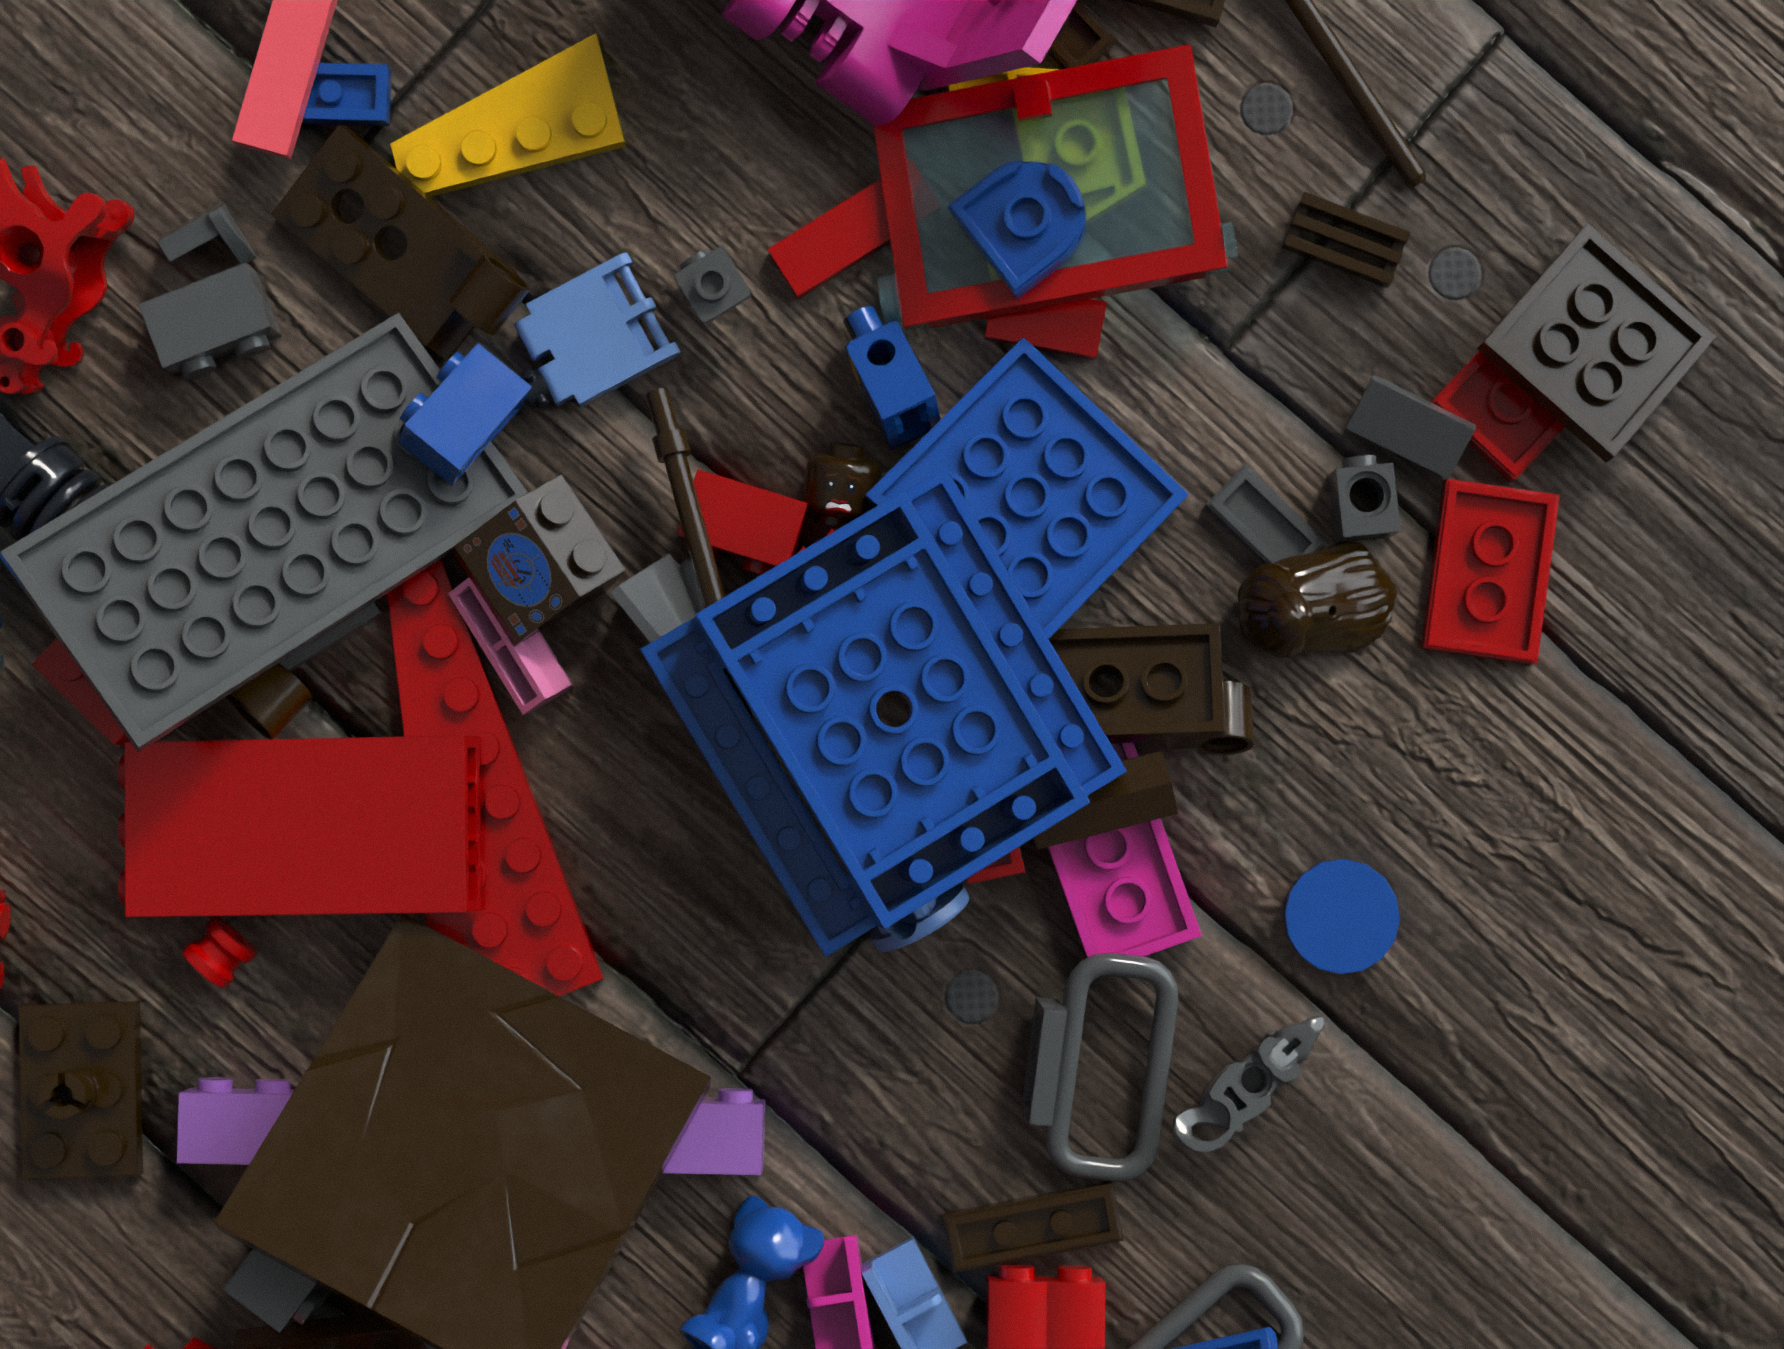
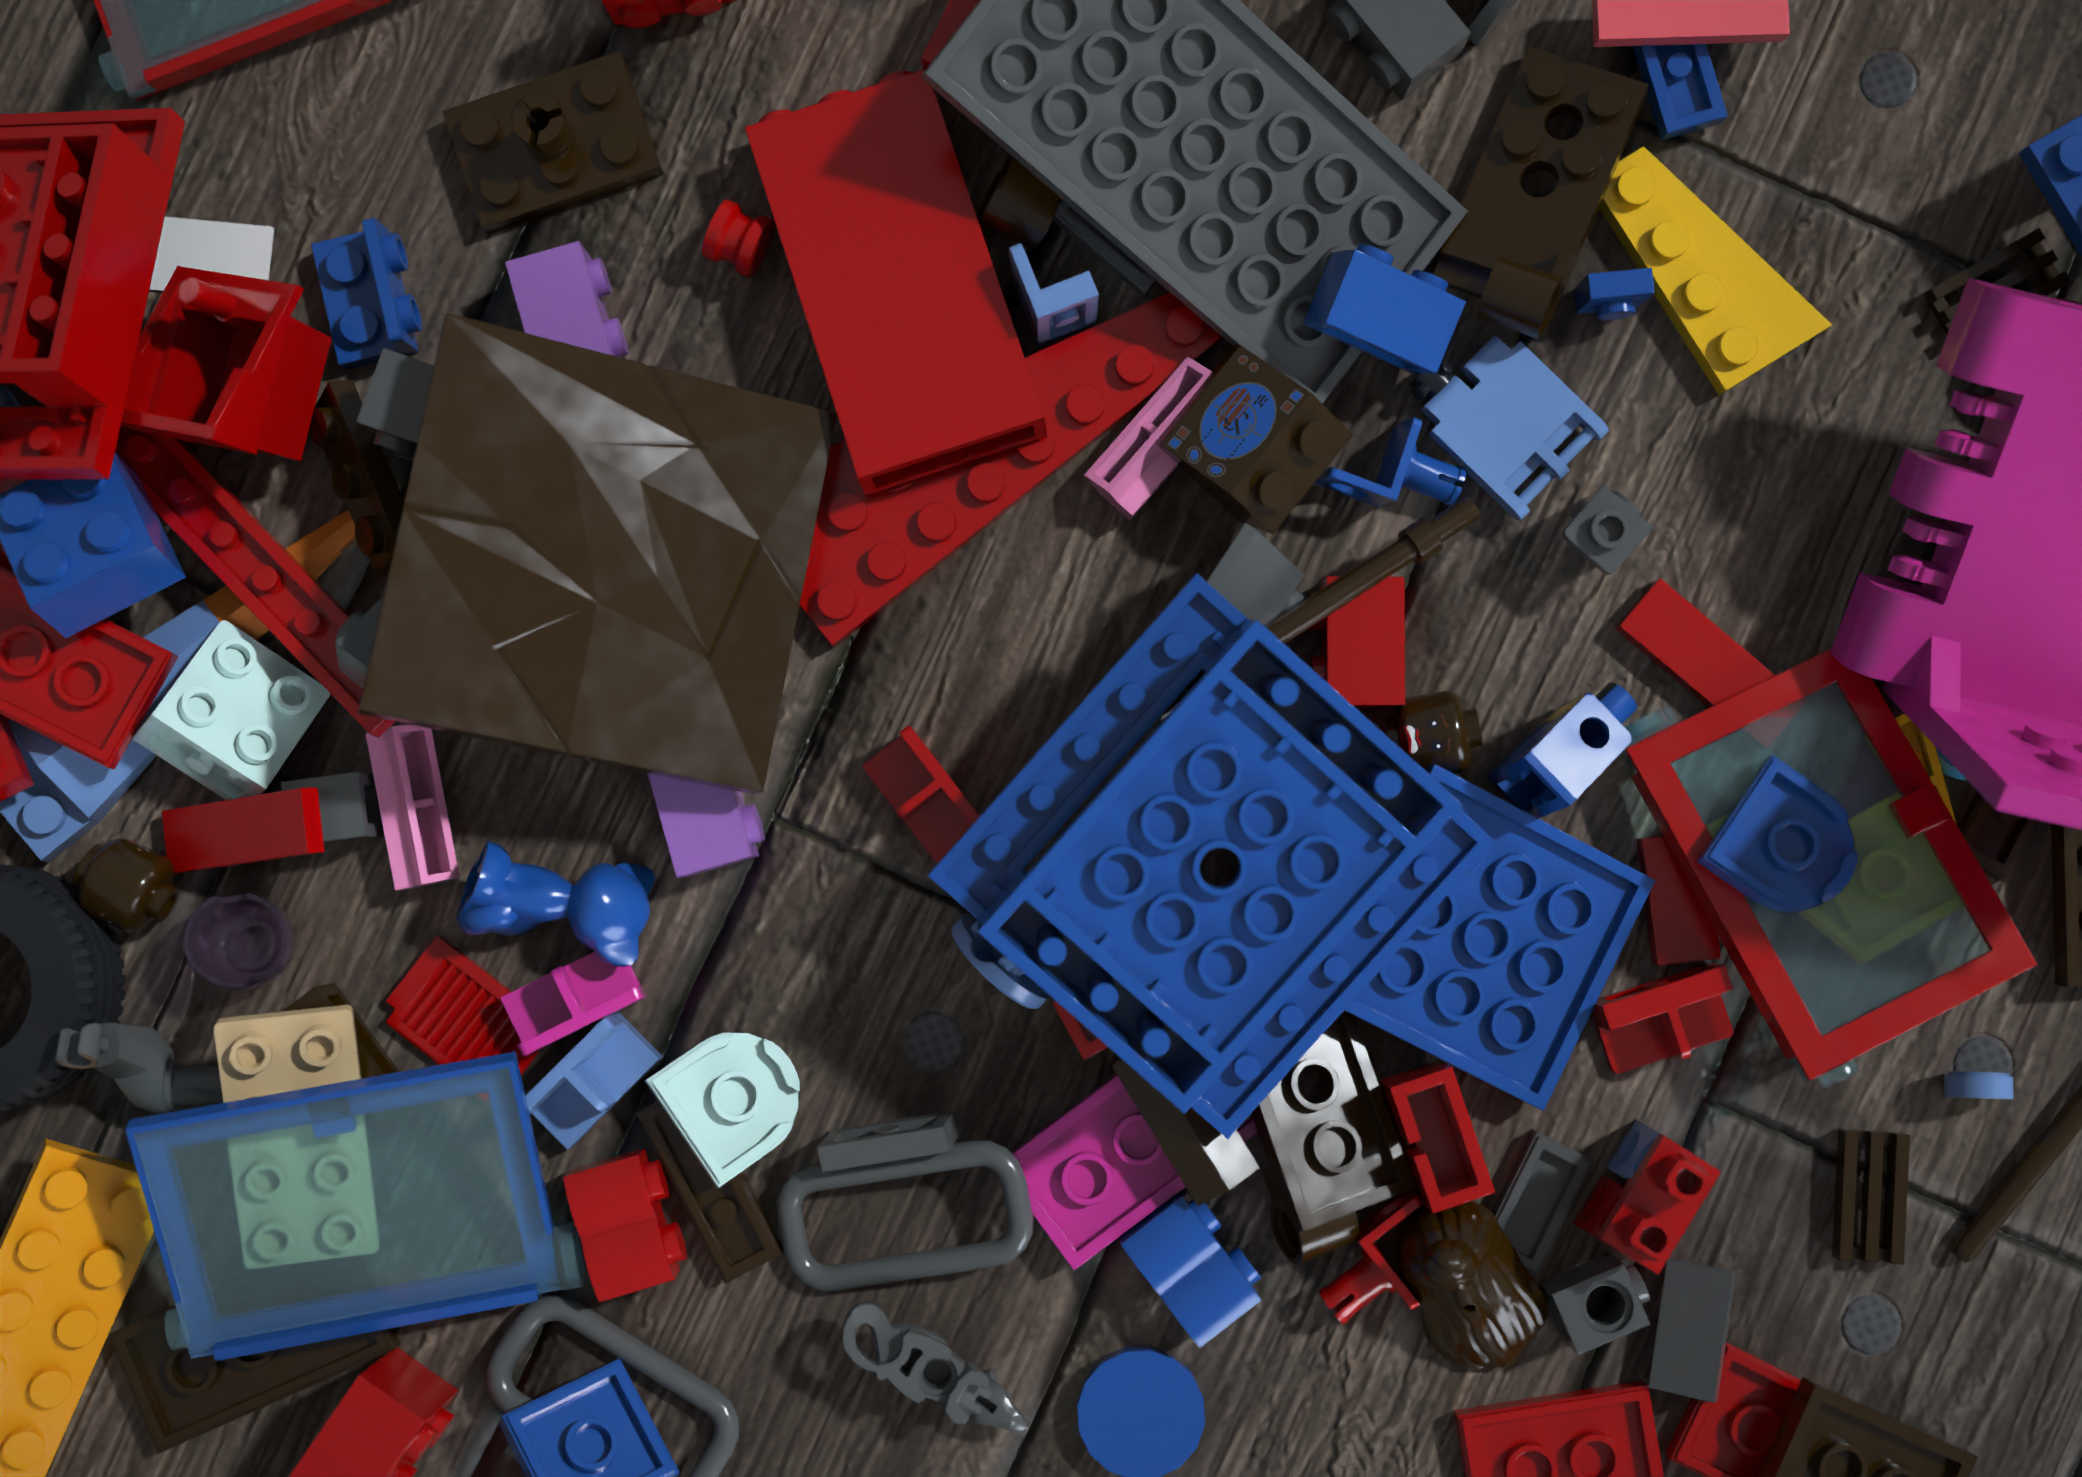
camera: 75 degrees right, 0 degrees up
none -> blue bracket [311,217,422,370]
none -> light aqua tile [645,1032,800,1188]
none -> red panel [862,725,980,864]
none -> medium blue panel [1009,243,1099,347]
none -> blue brick [1119,1191,1262,1348]
none -> blue bracket [1314,417,1466,507]
none -> red bracket [1318,1189,1423,1325]
none -> red piece [1379,1060,1495,1214]
none -> red hips [1572,1119,1721,1275]
none -> blue plate [1574,268,1655,321]
none -> red panel [1591,962,1734,1074]
none -> medium blue tile [1944,1071,2014,1100]

